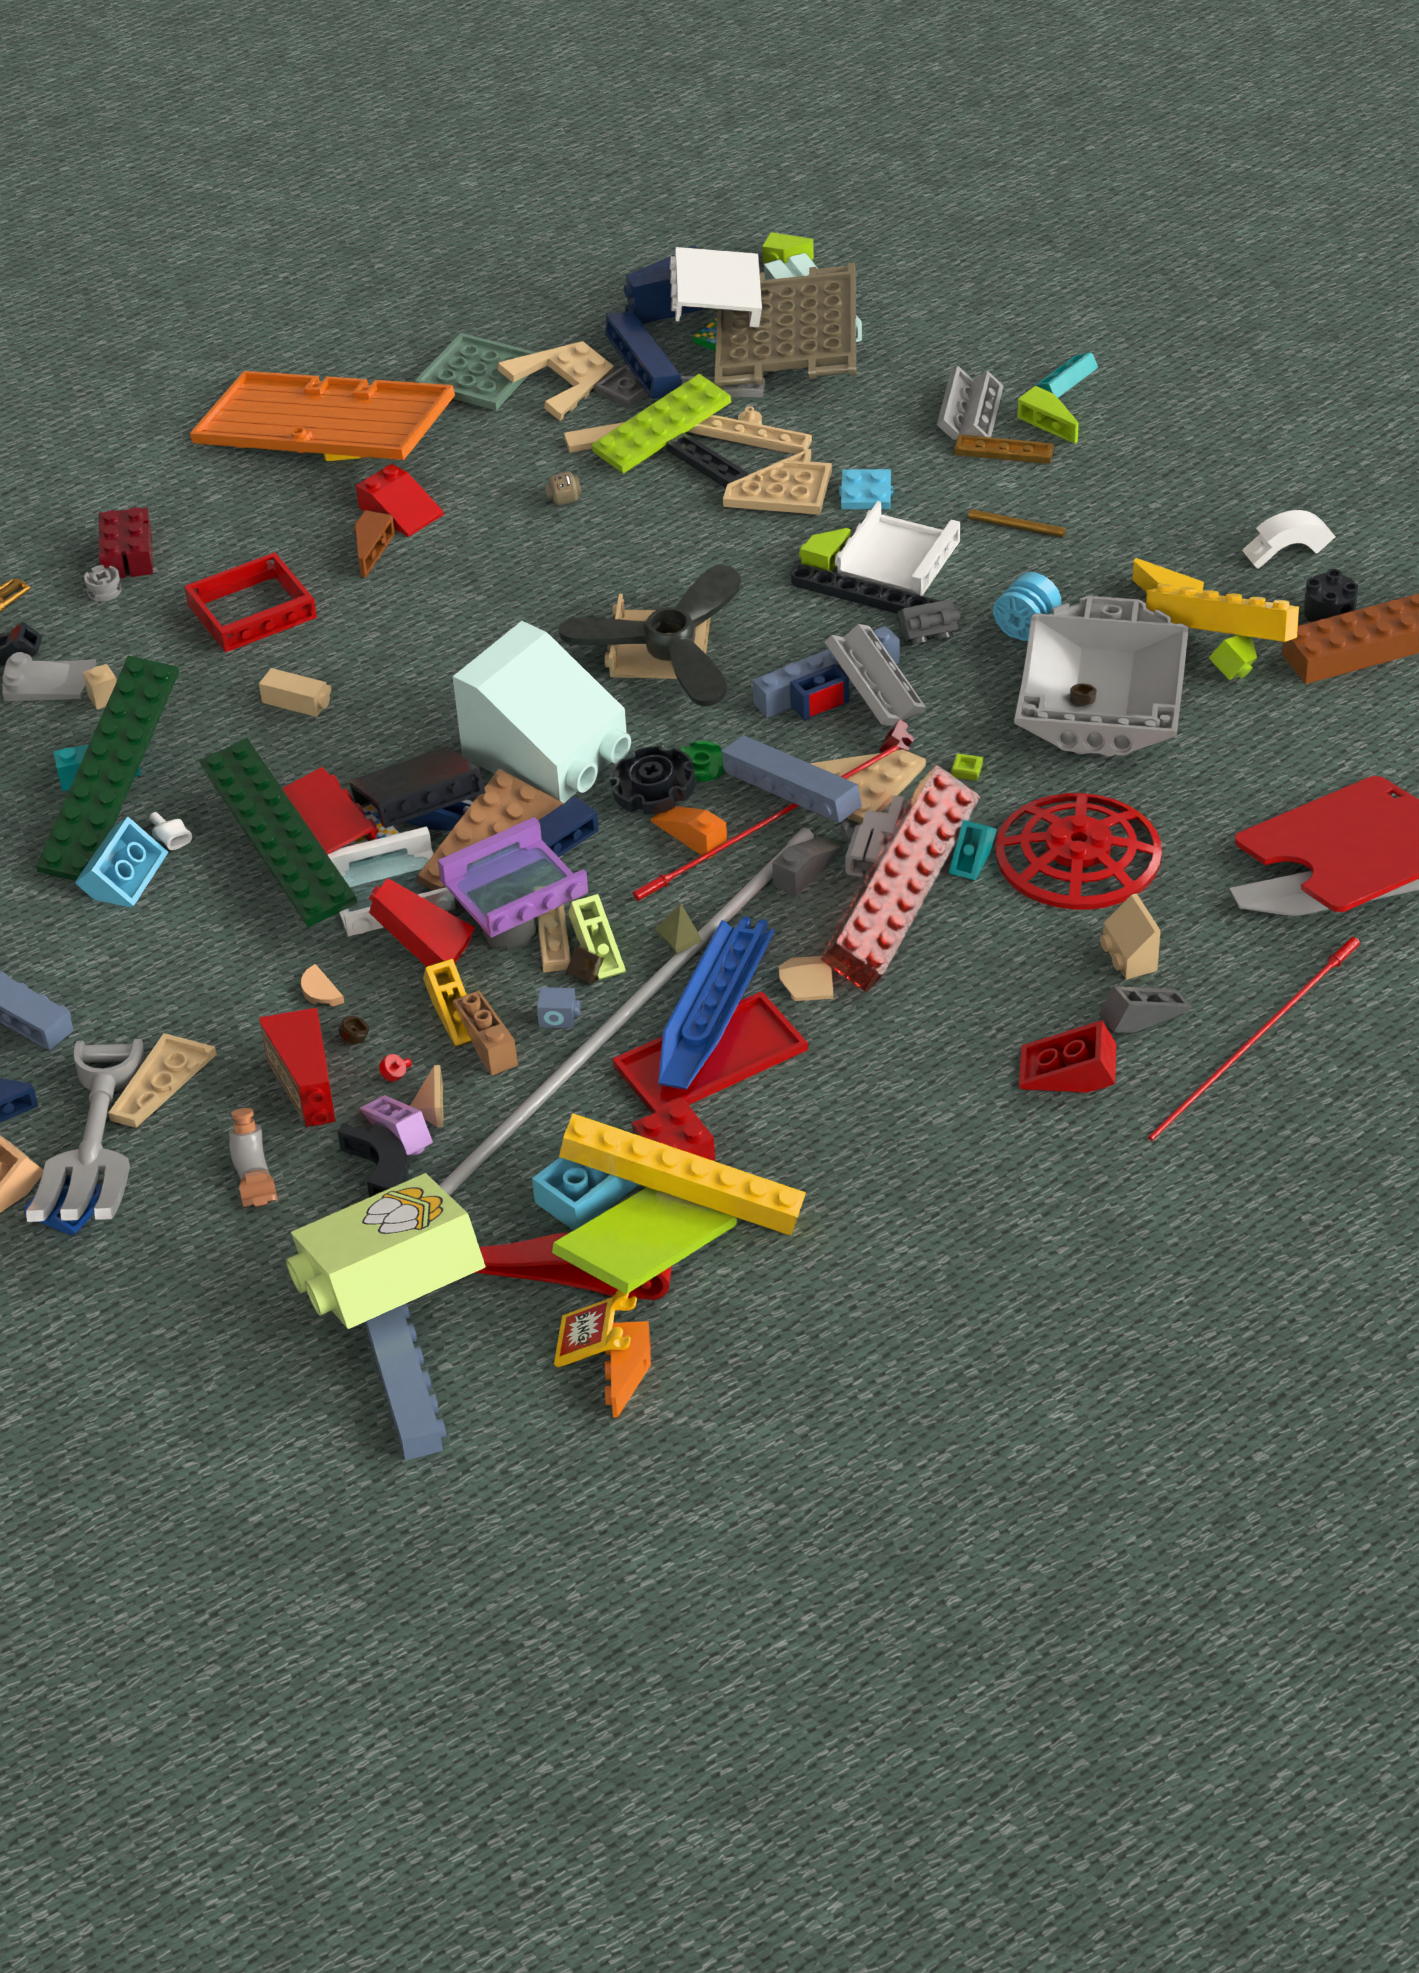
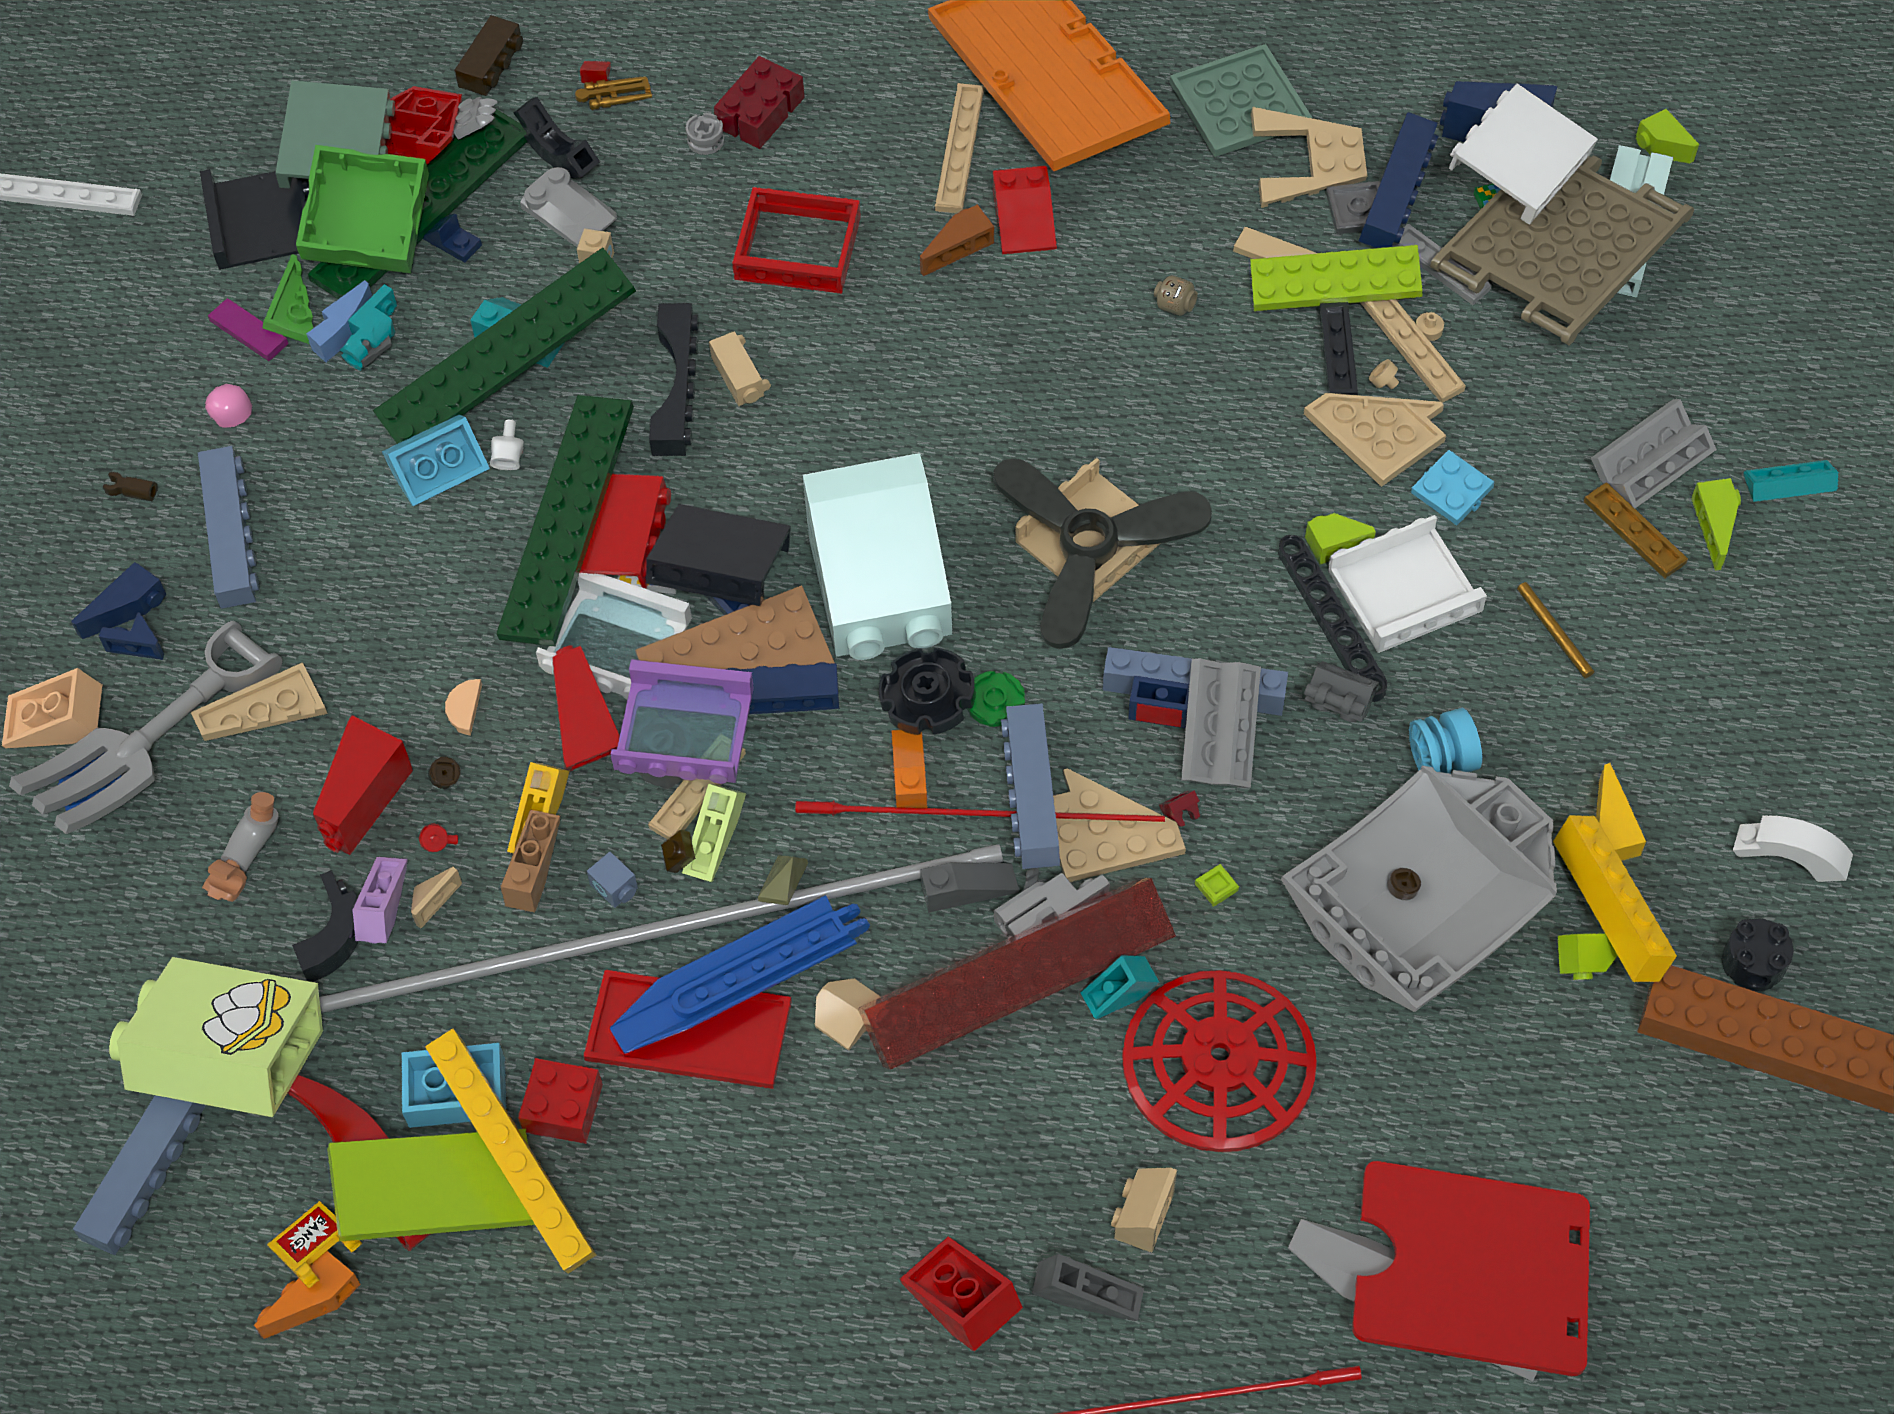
camera: 40 degrees right, 15 degrees up
none -> black arch [649,303,699,456]
none -> tan tile [935,83,984,213]
none -> tan tile [1369,359,1399,389]

